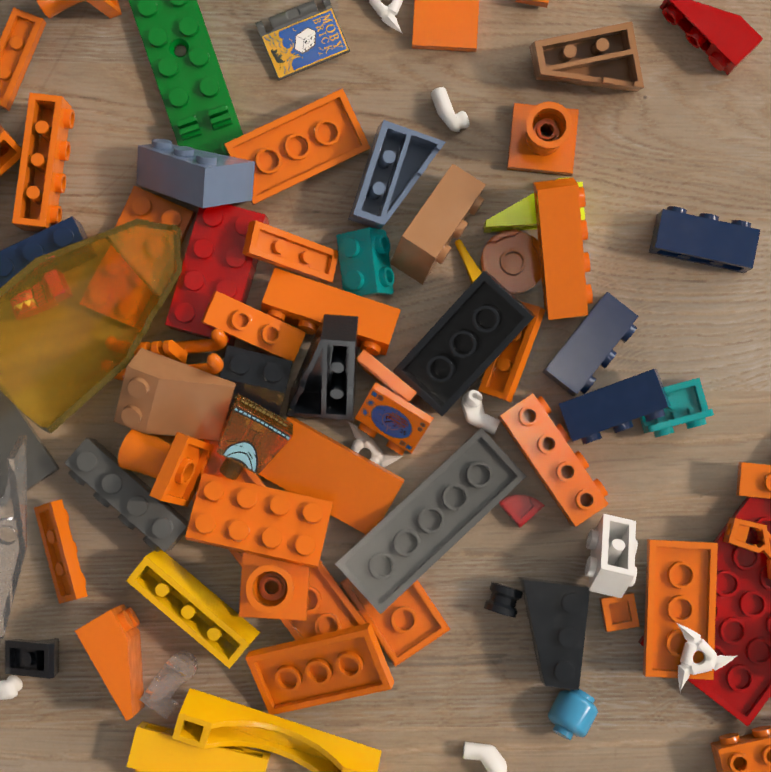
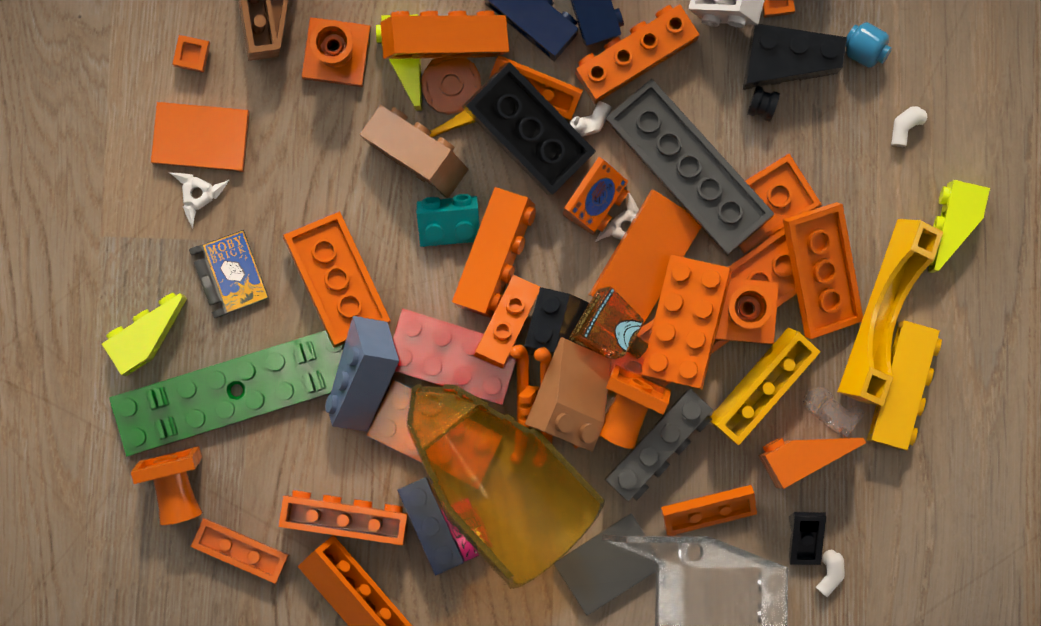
camera: 90 degrees left, 0 degrees up
orange plate [242,220,339,284] -> none
black wedge [286,314,358,421] -> none
sand blue wedge [348,120,446,229] -> none
orange tile [356,349,417,403] -> none
white arm [431,87,470,132] -> none
red tile [498,495,545,528] -> none

